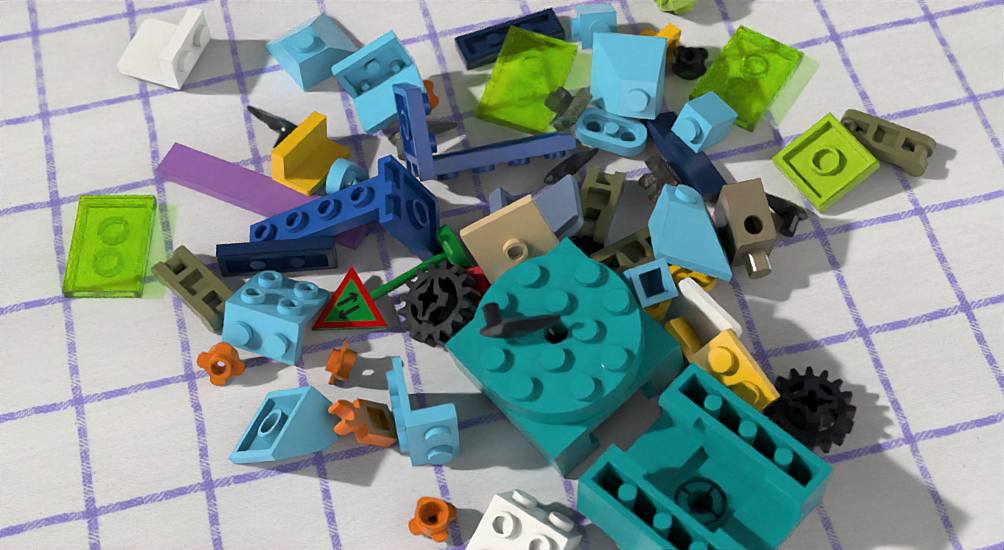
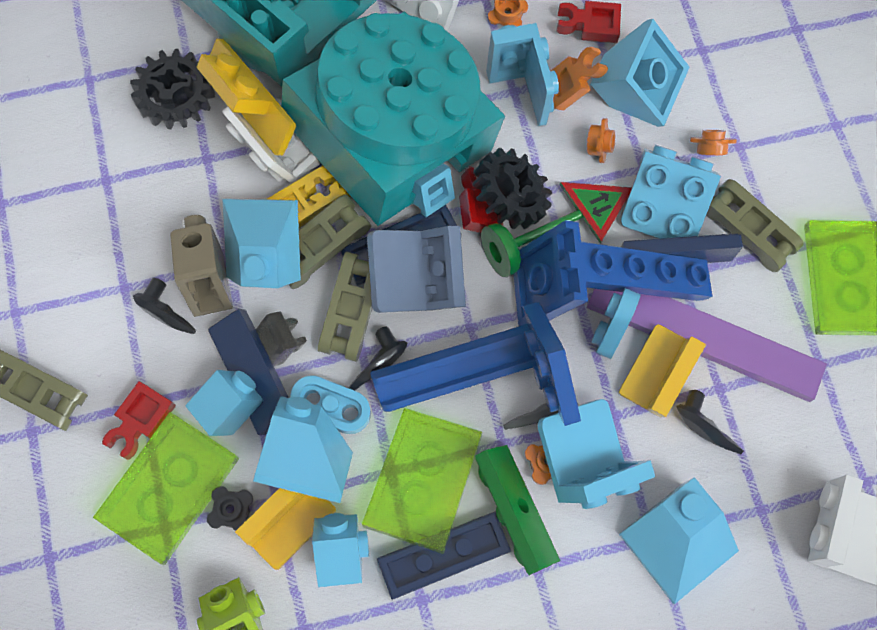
camera: 175 degrees right, 15 degrees up
tan plate [460,194,560,285] -> none
black bar [479,302,561,339] -> none
clear smoke tile [544,86,593,132] -> none
medium azure brick [618,257,679,309] -> none
lime plate [771,112,880,214] -> none
none -> red plate [102,381,176,460]
none -> green tile [475,445,561,575]
none -> red plate [556,0,621,43]

